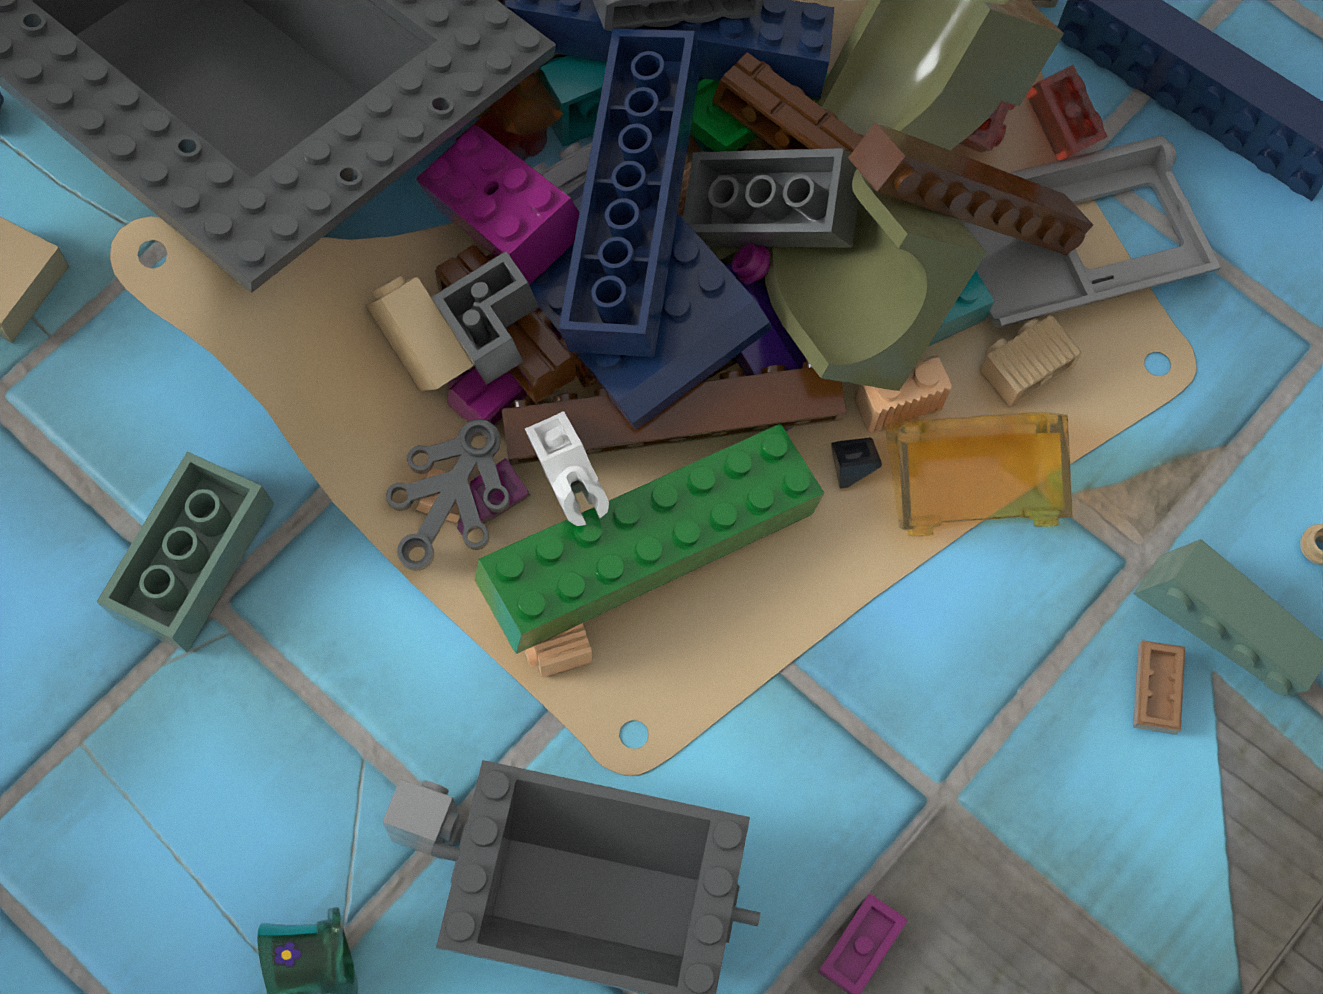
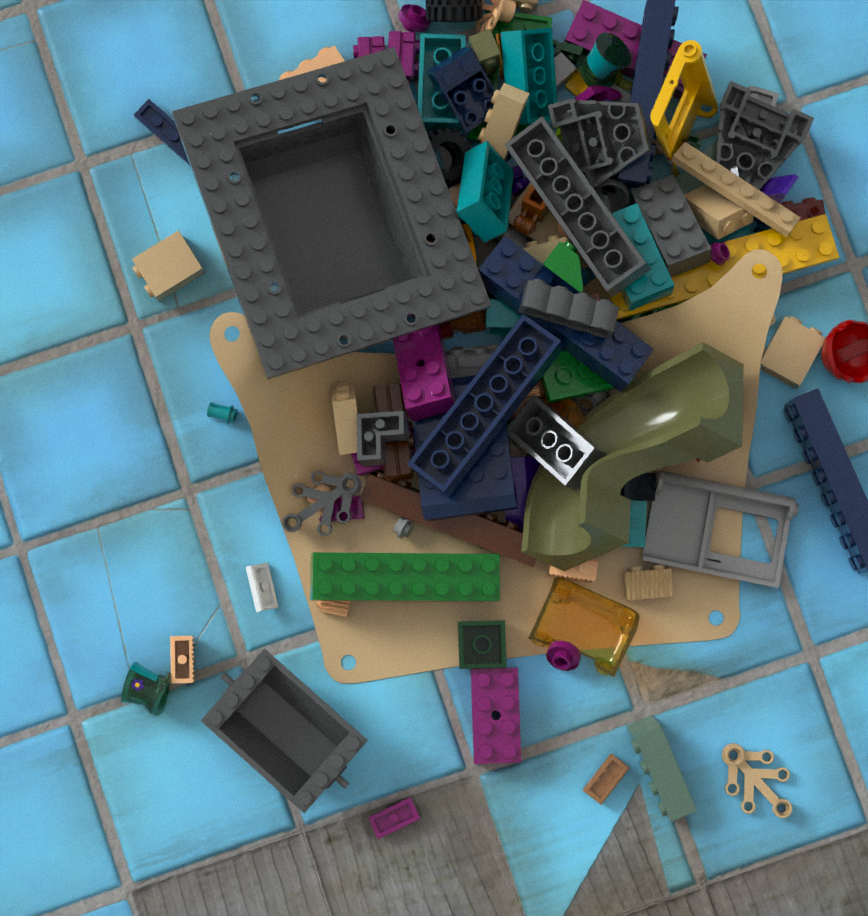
camera: 35 degrees right, 15 degrees up
sand green brick [97,451,274,653] -> none
light grey brick [382,778,463,859] -> none
white plate [525,411,609,526] -> none
reddish brown brick [712,52,864,154] -> none
magenta plate [732,243,770,284] -> none
black slope [831,437,882,489] -> none
reddish brown brick [848,122,1094,255] -> none
clear red brick [1027,65,1108,160] -> none
none -> light nougat brick [170,636,196,684]
none -> teal pin [207,402,238,424]
none -> white plate [245,562,279,612]
none -> light grey plate [393,517,414,539]
none -> dark green brick [458,620,507,669]
none -> magenta brick [470,667,521,764]
none -> magenta plate [546,641,581,671]

